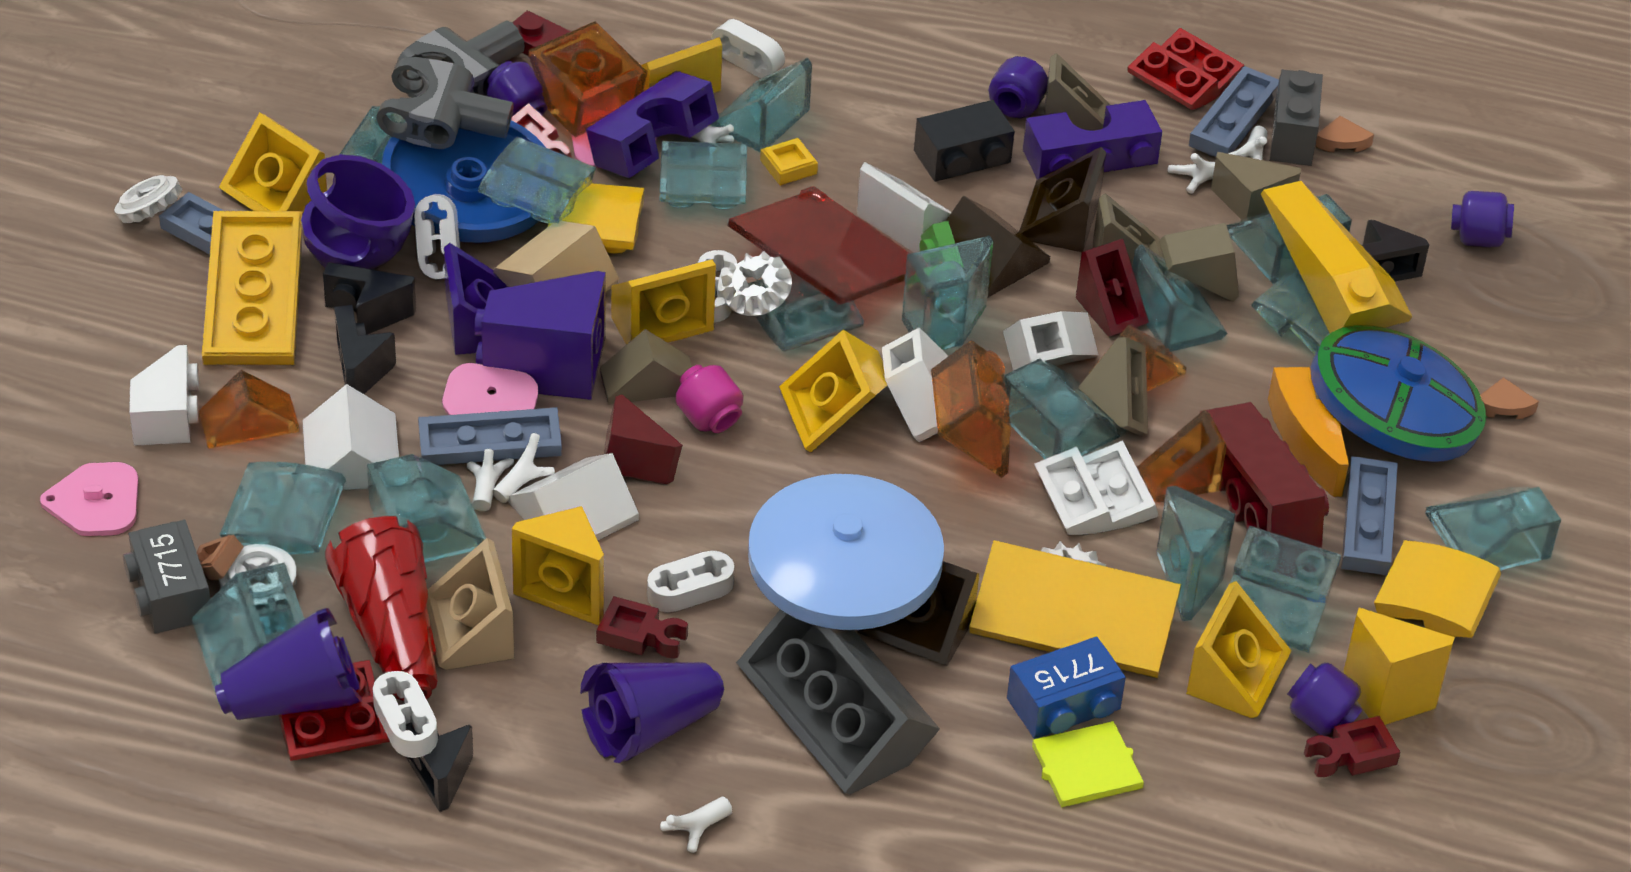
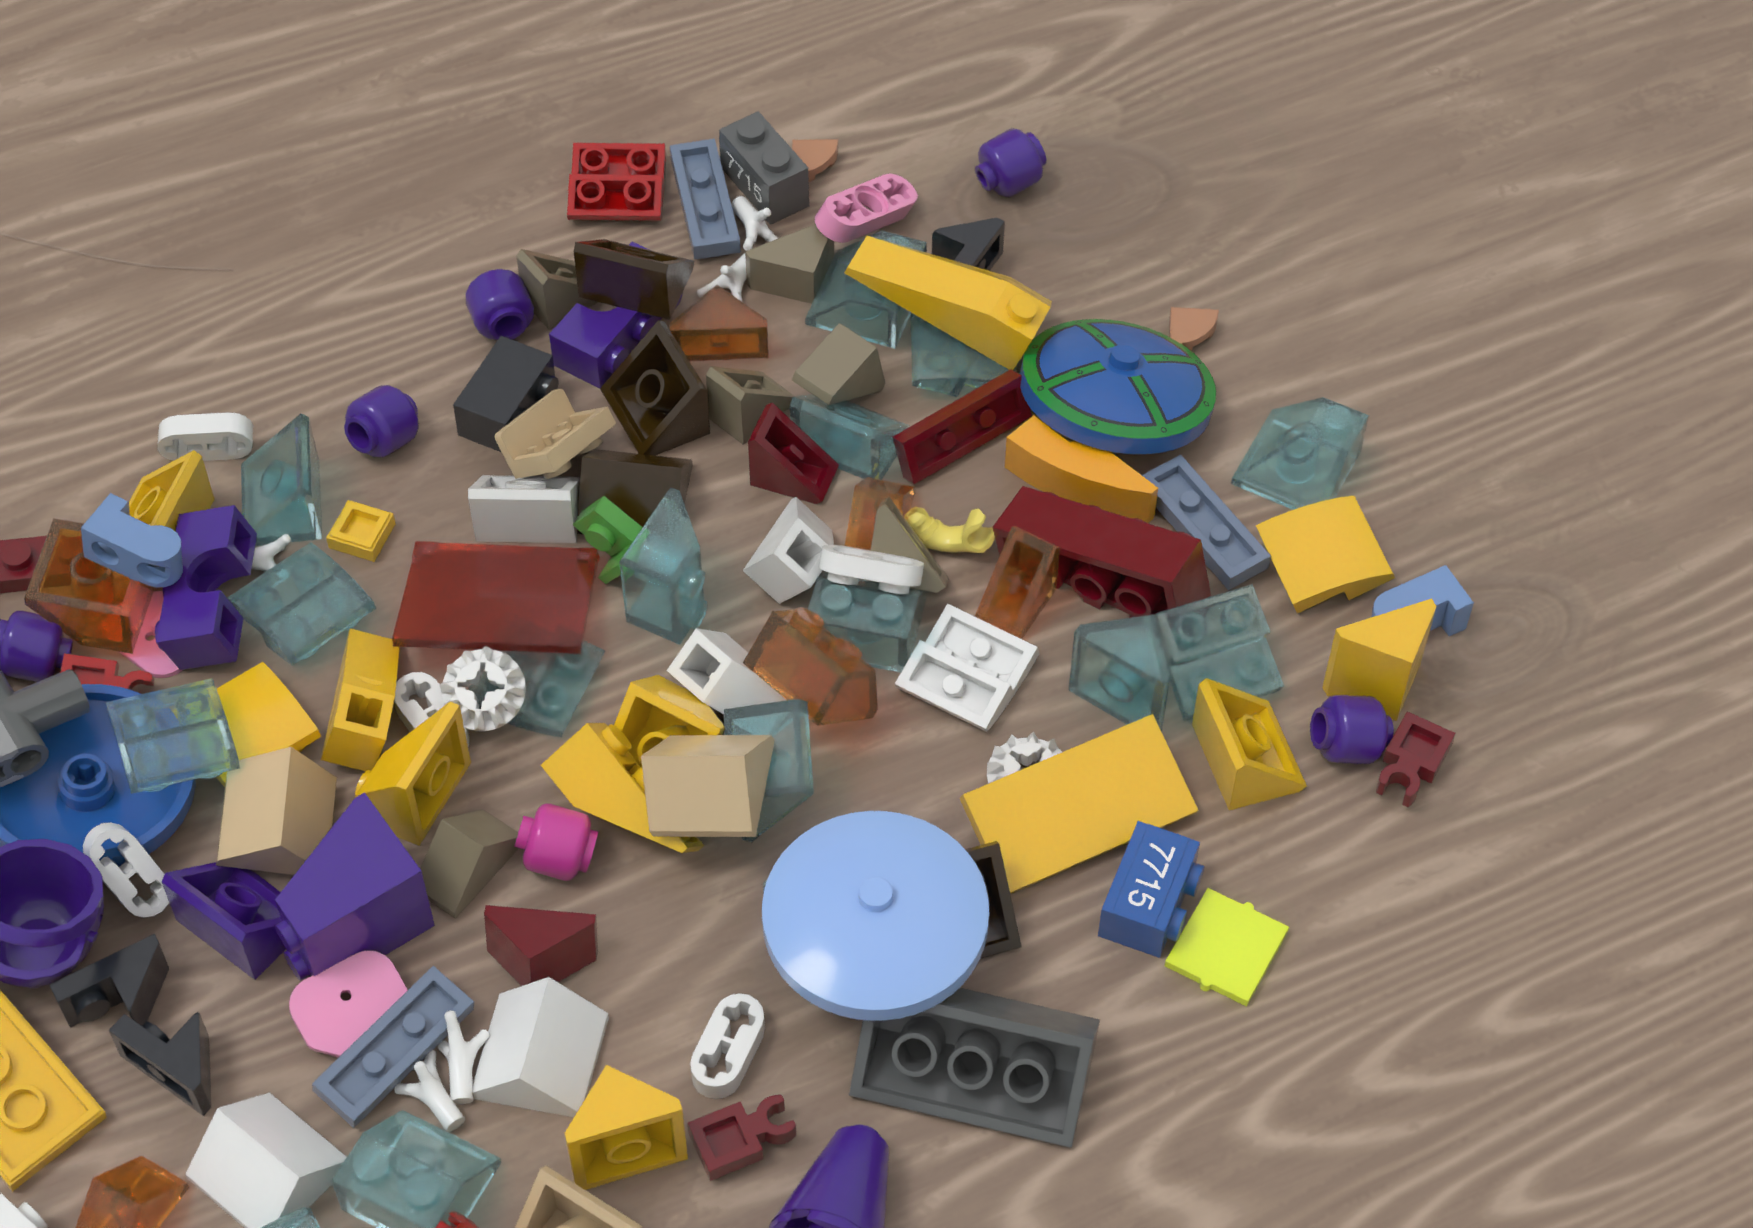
camera: 40 degrees left, 10 degrees up
none -> medium blue leg [81,493,183,588]
none -> yellow slope [321,628,400,771]
none -> dark purple head [344,385,419,458]
none -> tan bracket [495,389,616,479]
none -> yellow slope [541,723,704,853]
none -> slope [573,239,695,320]
none -> tan slope [641,735,775,837]
none -> clear orange slope [670,285,769,361]
none -> clear light blue slope [724,699,814,843]
none -> bright pink beam [815,174,917,243]
none -> white plate [819,545,924,594]
none -> dark red plate [892,369,1032,484]
none -> light yellow piece [904,507,995,553]
none -> medium blue leg [1372,565,1474,636]

